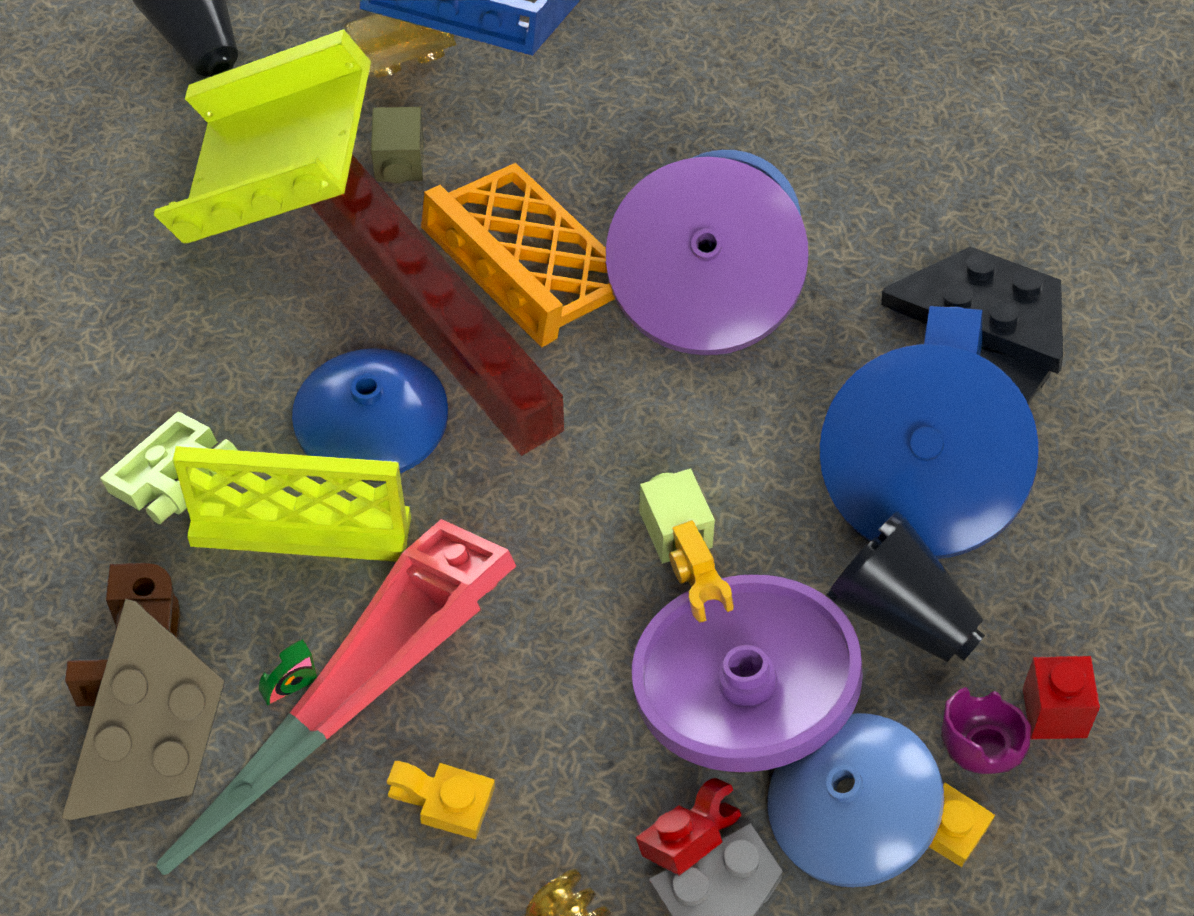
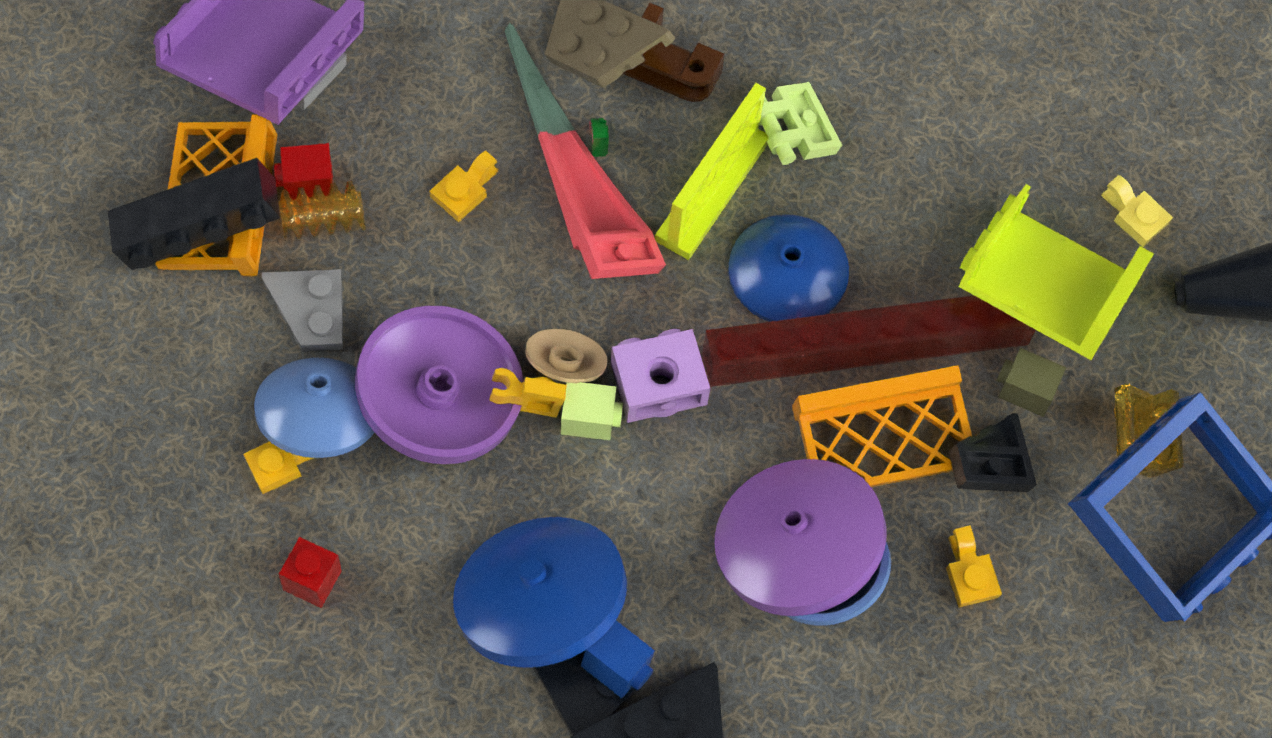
camera: 110 degrees right, 10 degrees up
red plate [636,778,741,876] -> none
black cone [826,511,985,662] -> none
magenta hair [941,687,1031,774] -> none
none -> tan dish [525,329,608,383]
none -> lavender brick [611,329,710,423]
none -> yellow plate [946,525,1002,608]
none -> black wing [948,413,1037,492]
none -> light yellow plate [1102,175,1173,247]

